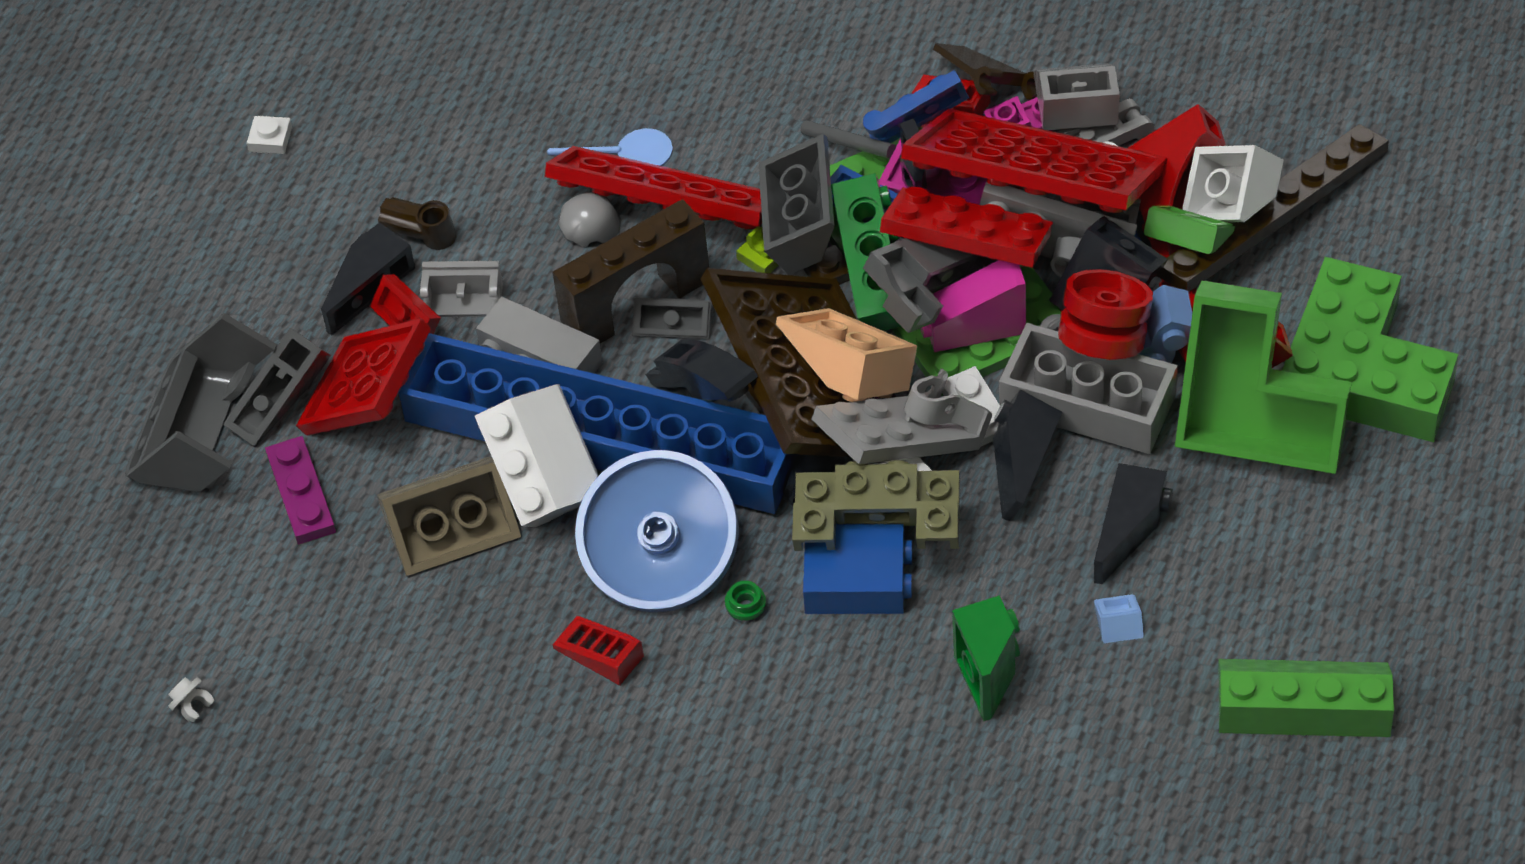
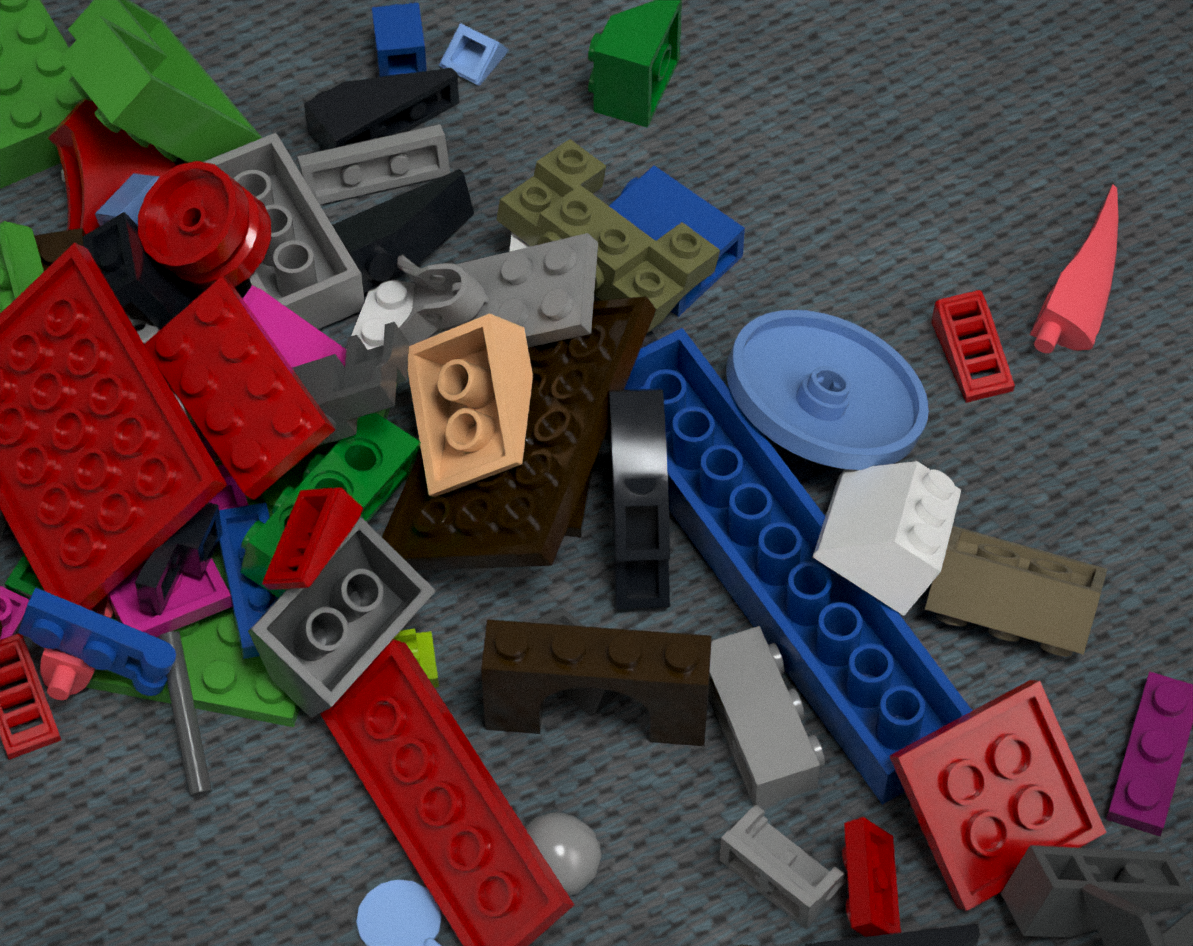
camera: 145 degrees left, 5 degrees up
green plate [725,581,766,621] -> none
none -> red slope [262,487,363,590]
none -> light grey plate [297,124,450,205]
none -> blue brick [372,2,427,77]
none -> coral piece [1030,184,1118,353]

